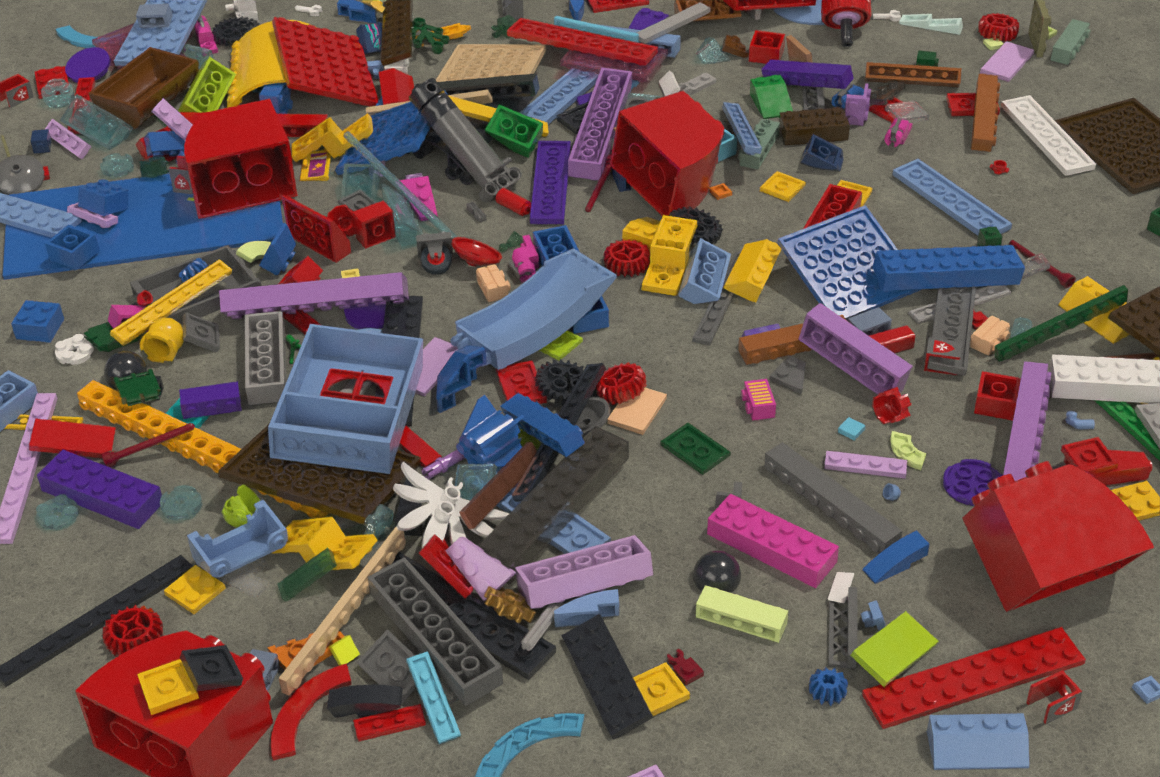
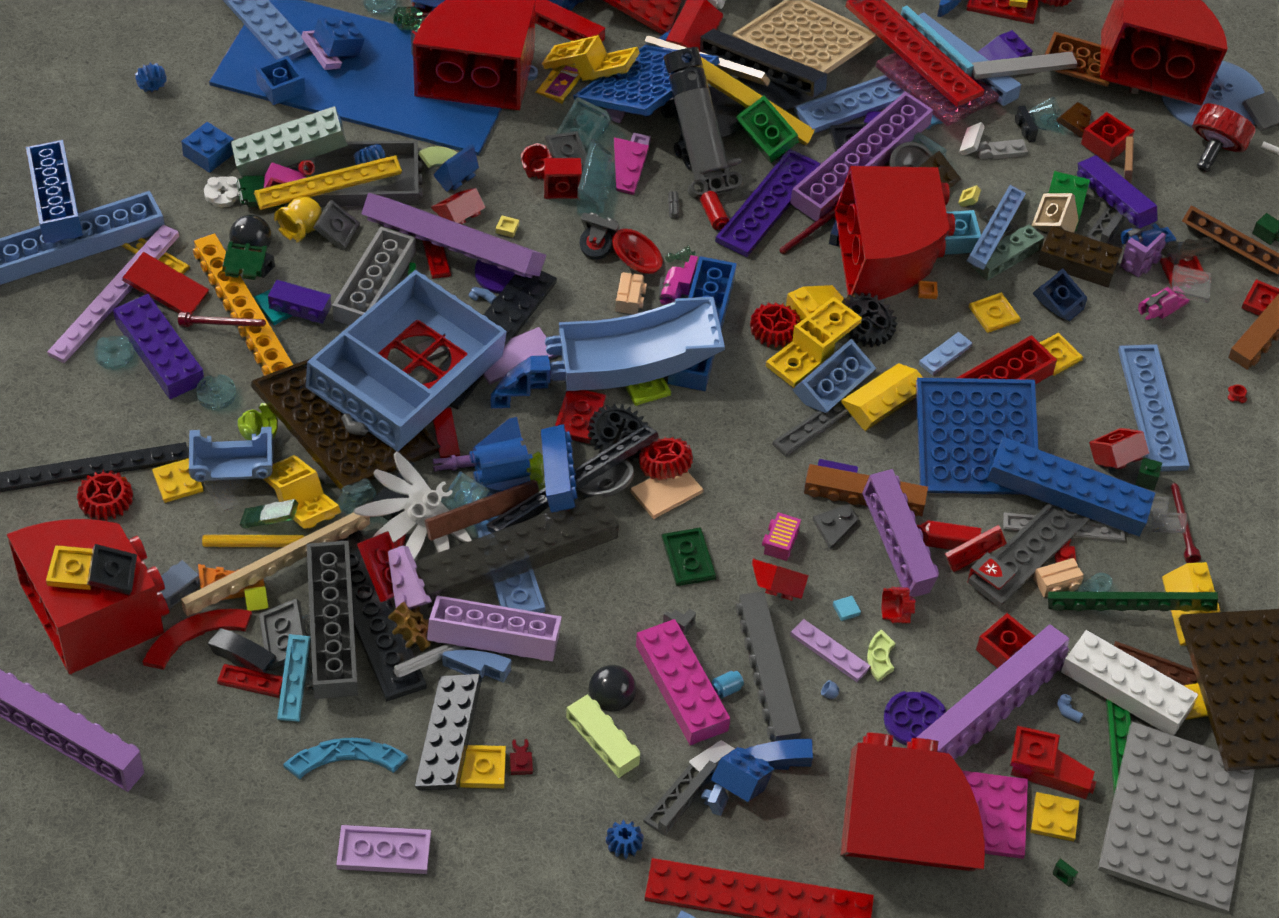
camera: 25 degrees right, 10 degrees up
red slope [282,195,351,263] -> none
clear light blue piece [343,131,458,239] -> none
sand blue brick [848,307,892,336] -> none
lime tile [850,611,939,687] -> none
none -> yellow axle [202,535,305,547]
none -> sand green brick [231,106,348,178]
none -> dark grey arm [341,414,368,436]
none -> blue brick [711,747,774,802]
none -> dark azure brick [712,671,744,699]
none -> red slope [752,559,809,601]
none -> light blue plate [919,332,972,375]
none -> red tile [945,525,1007,572]
none -> black plate [1015,105,1038,143]
none -> tan slope [1032,193,1079,233]
none -> red brick [1089,428,1149,469]

